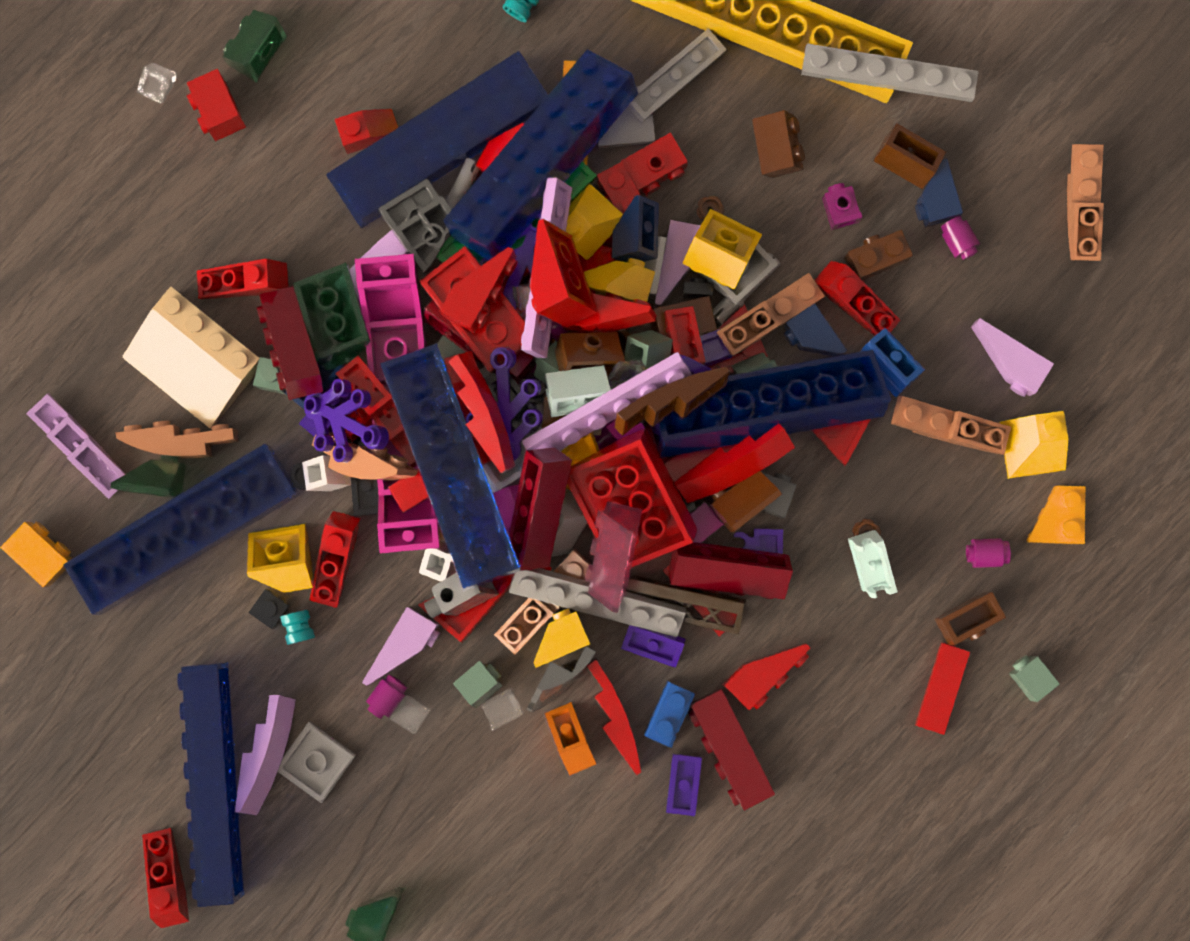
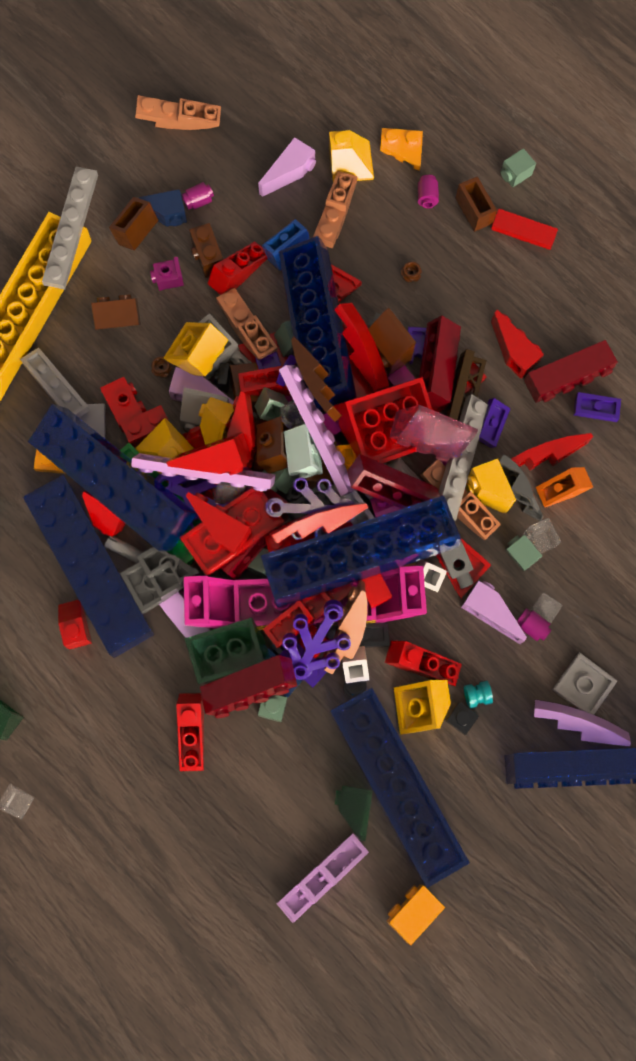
camera: 90 degrees left, 10 degrees down
nougat slope [116,421,239,458] -> none
slope [123,287,260,429] -> none
red brick [187,68,246,142] -> none
dark blue slope [612,195,659,262] -> none
blue brick [644,681,695,748] -> none
dark blue slope [783,303,847,358] -> none
light aqua hinge [848,530,897,598] -> none

